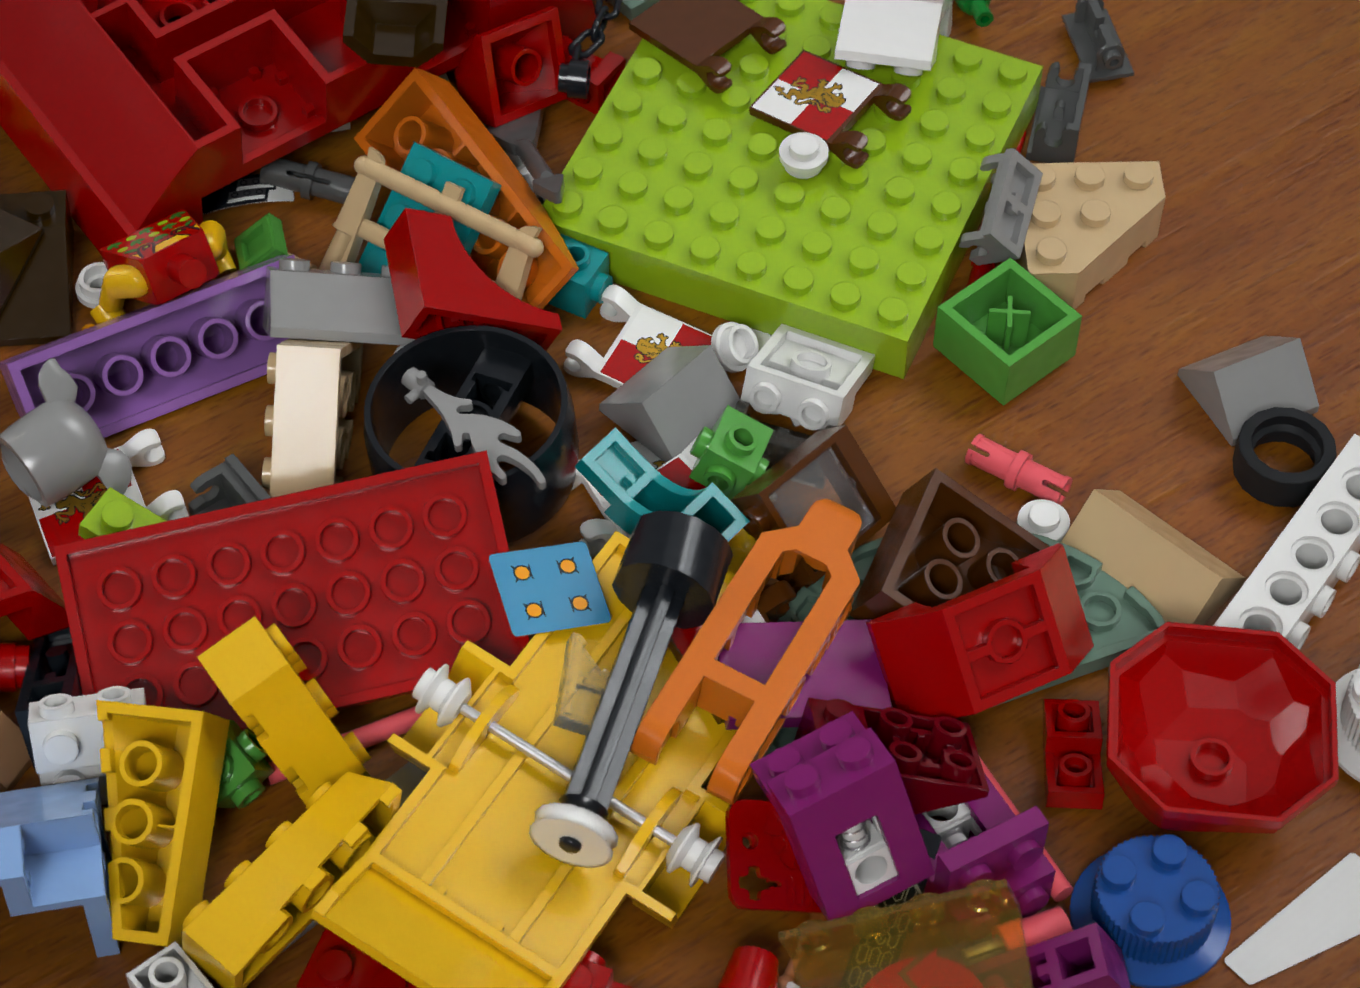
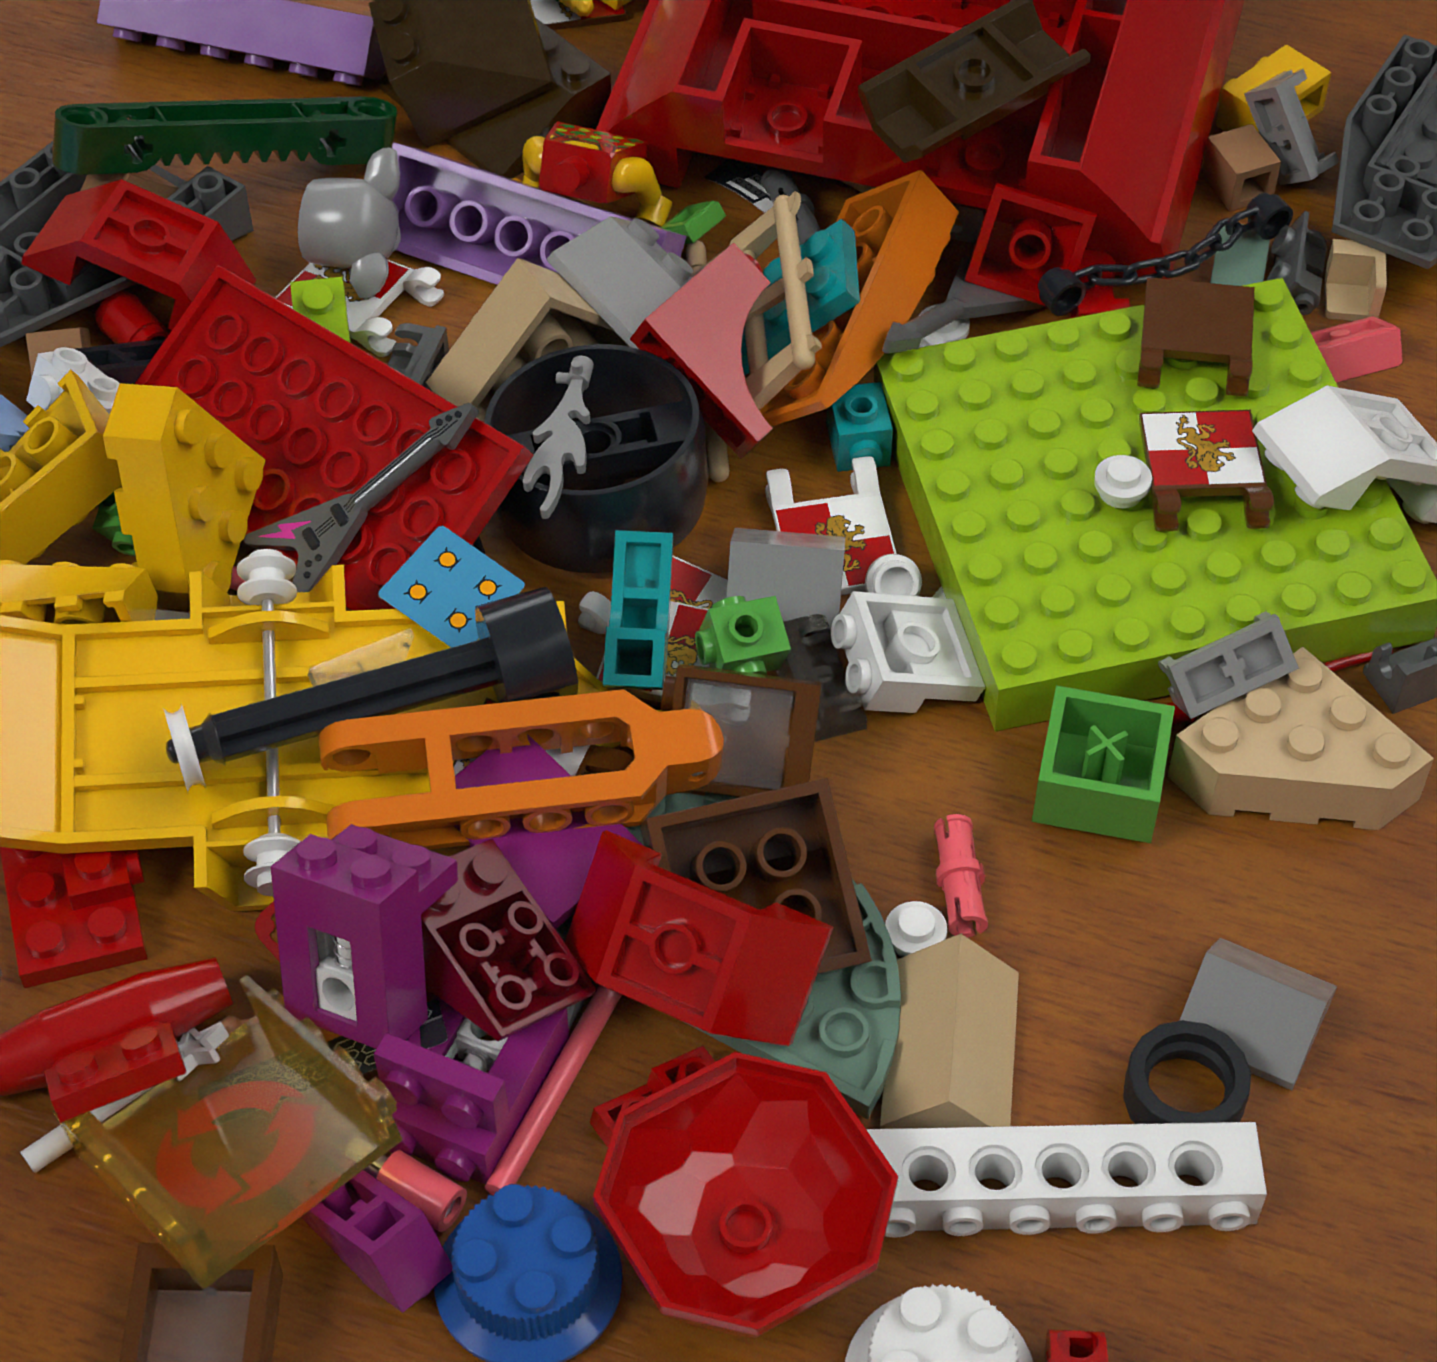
camera: 55 degrees right, 0 degrees up
none -> dark grey piece [244,403,479,592]

